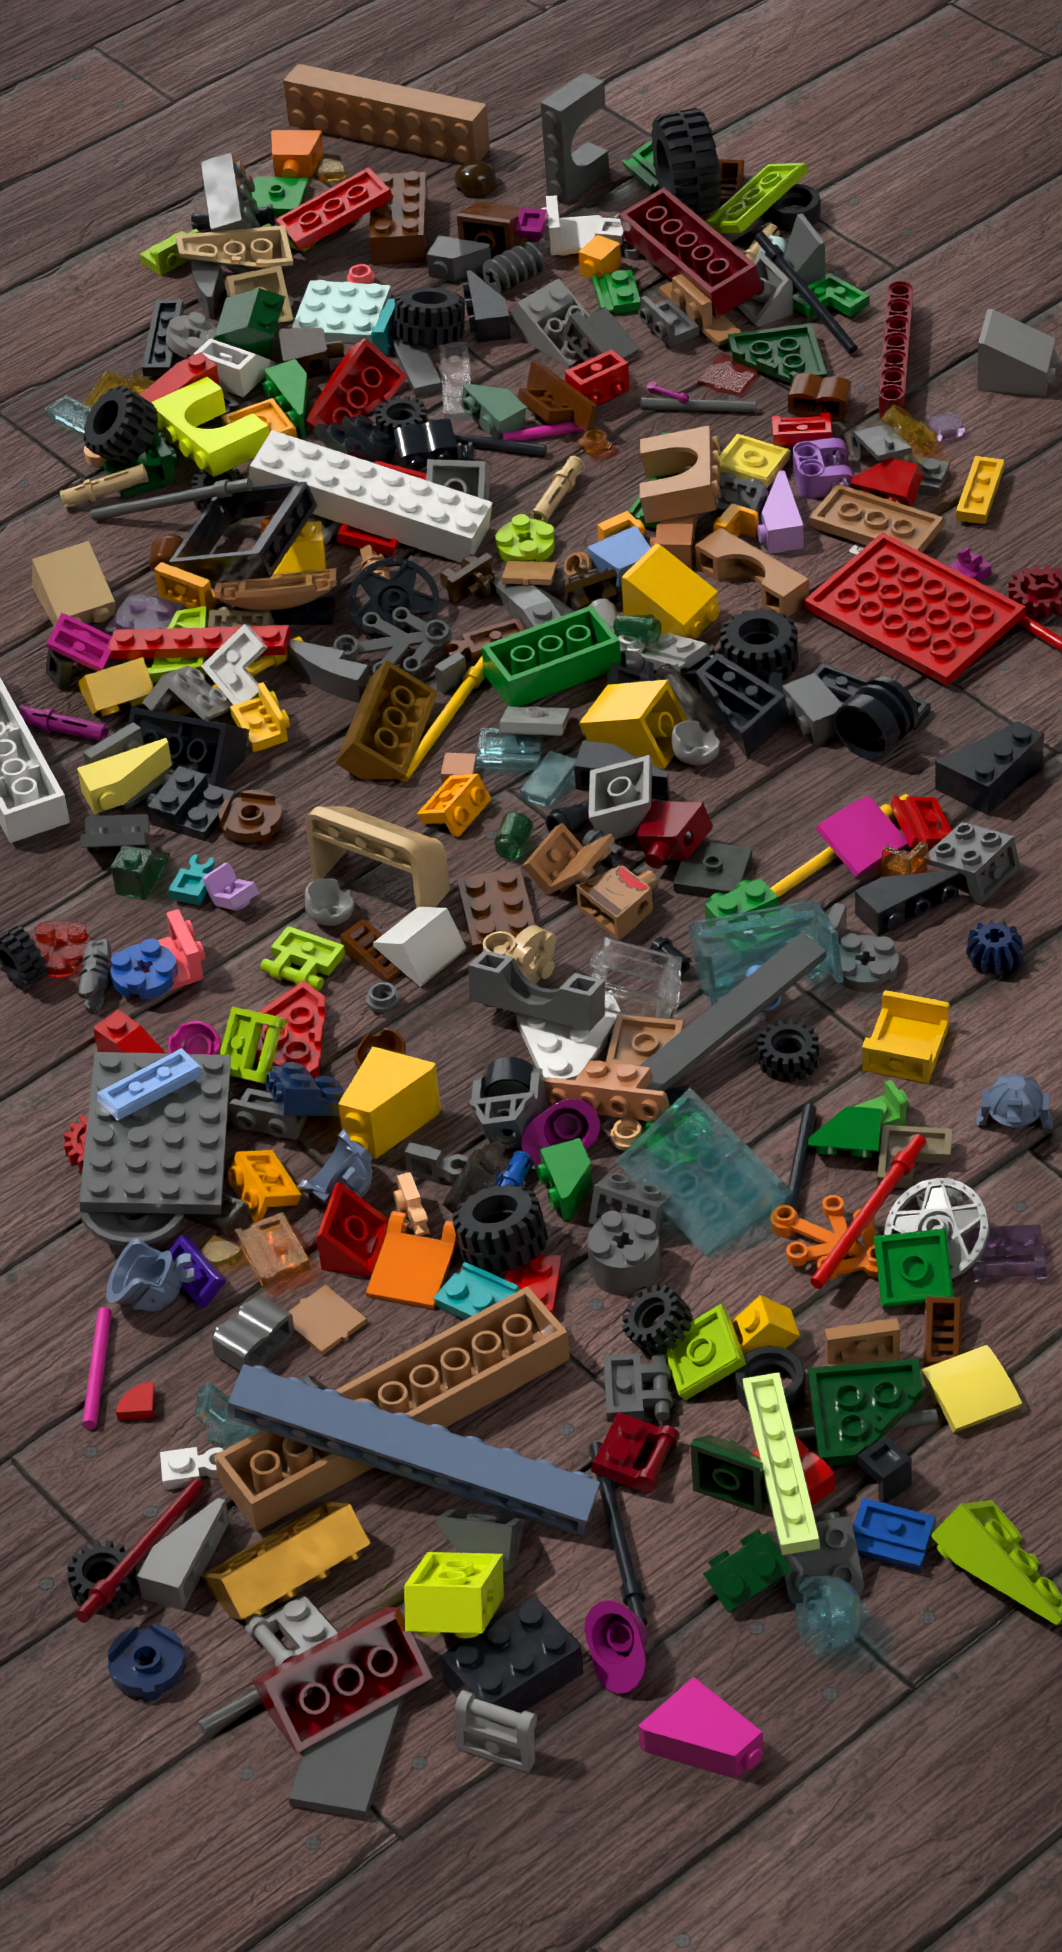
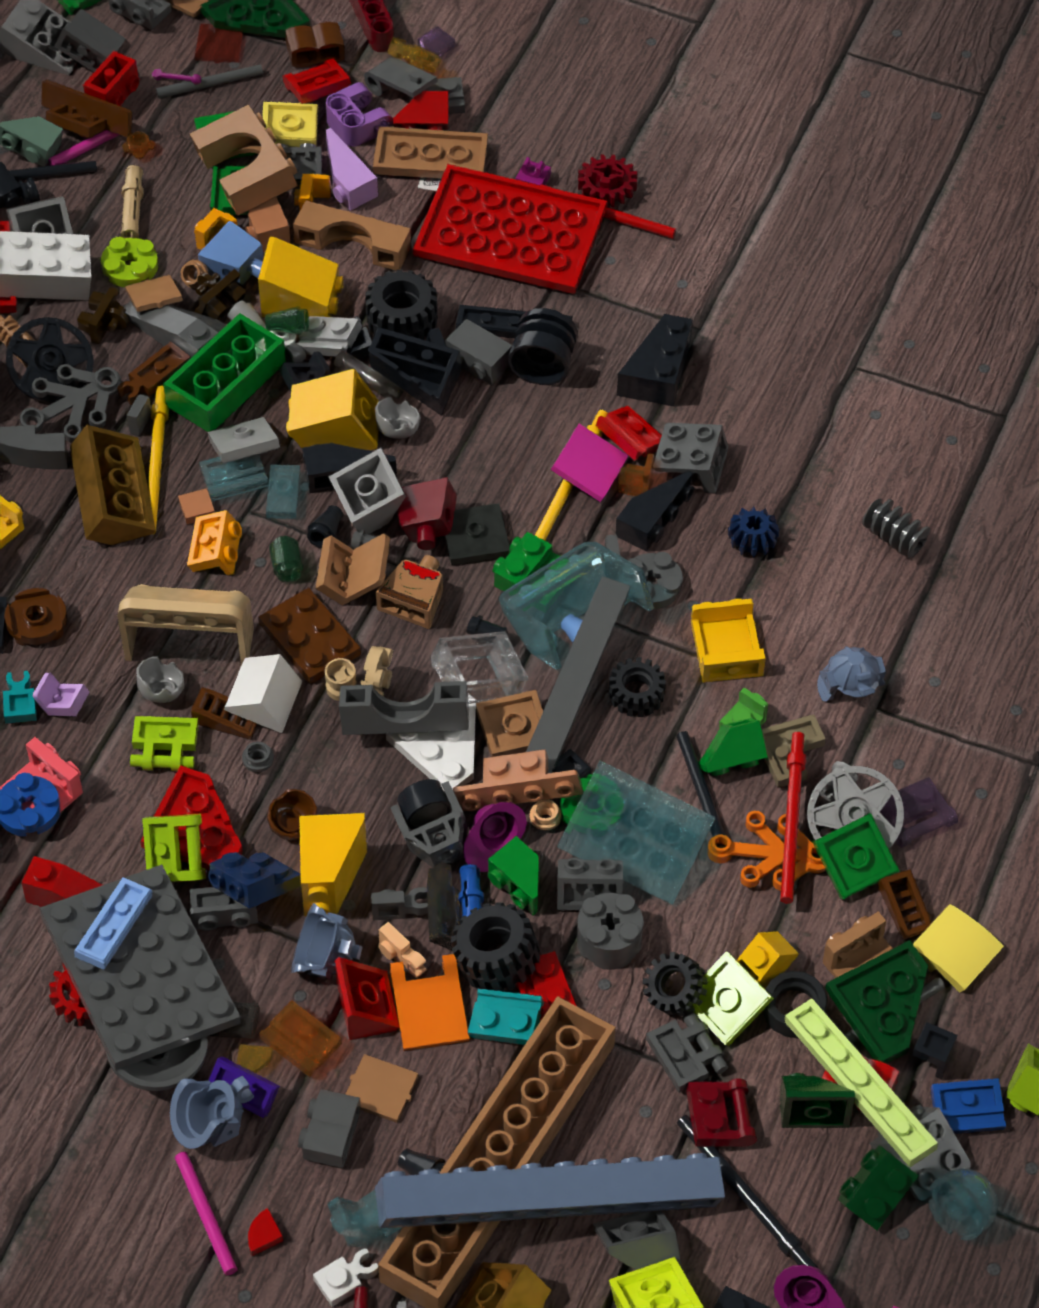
camera: 30 degrees left, 10 degrees up
dark pink hair [168,1021,222,1055] -> none
light orange bracket [227,1150,302,1222] -> none
yellow plate [956,456,1004,524] -> none

